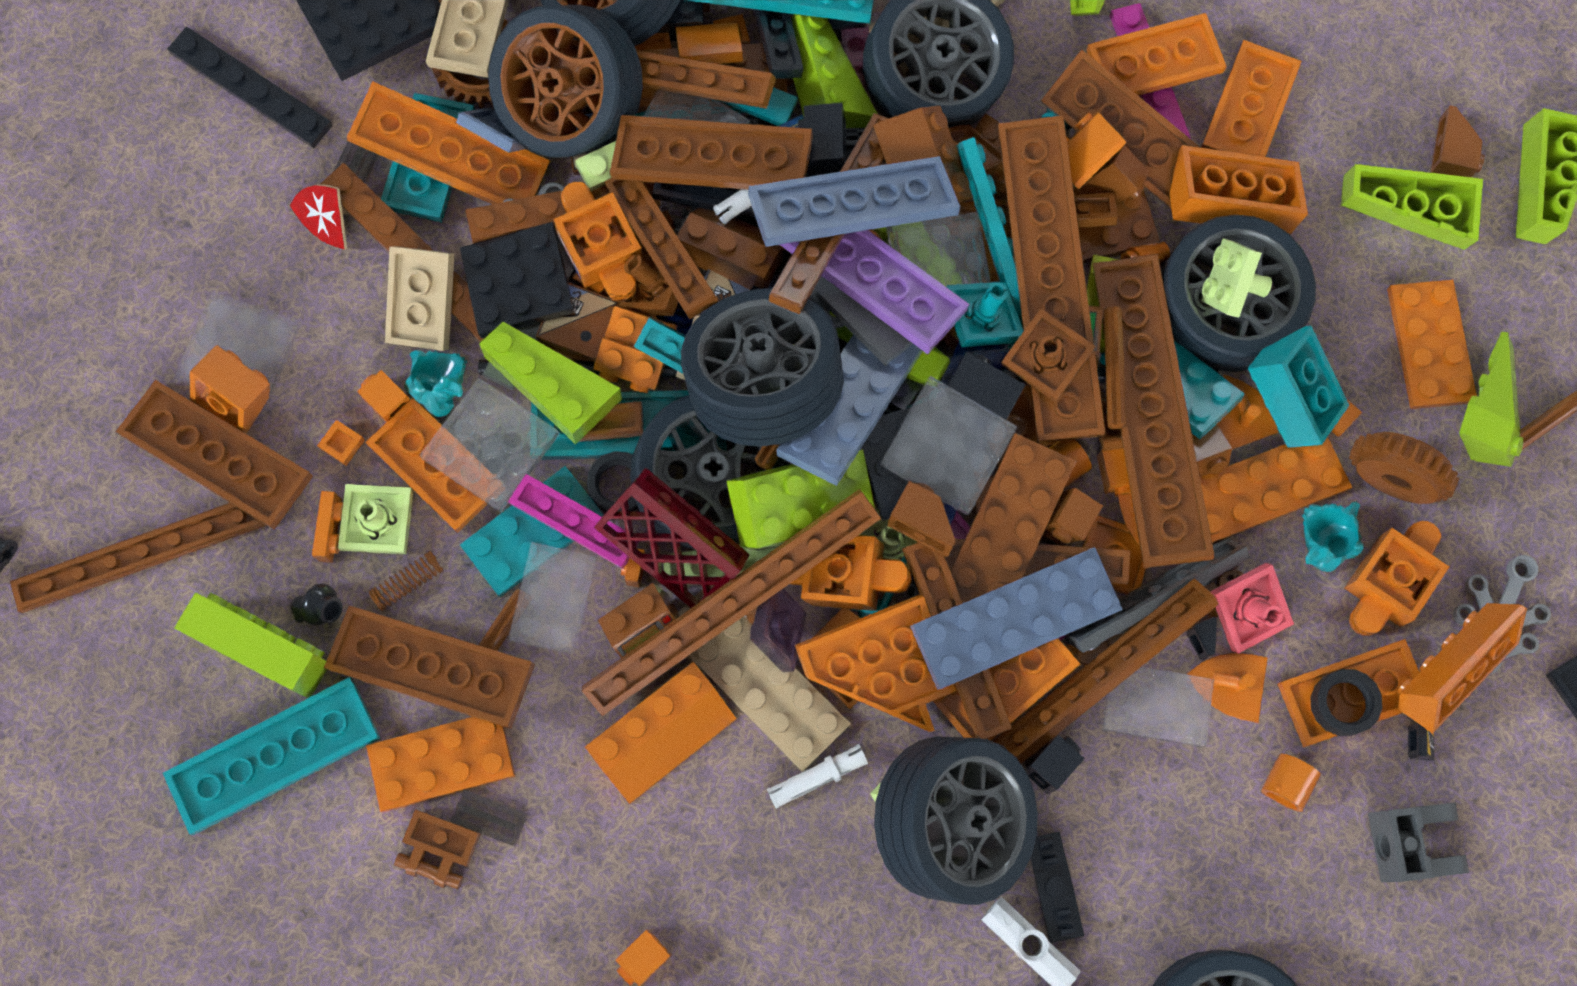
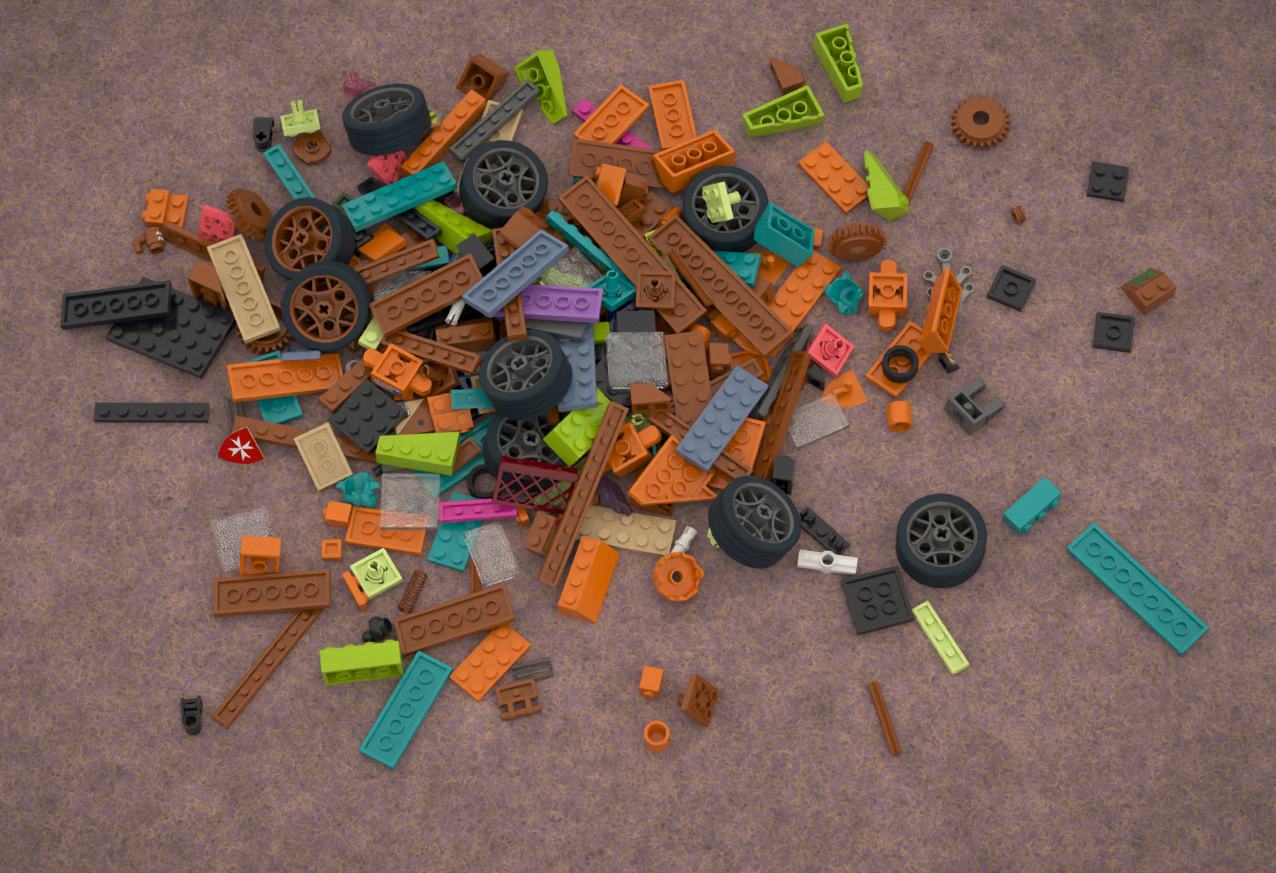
camera: 30 degrees left, 10 degrees down
none -> orange plate [653,552,704,601]

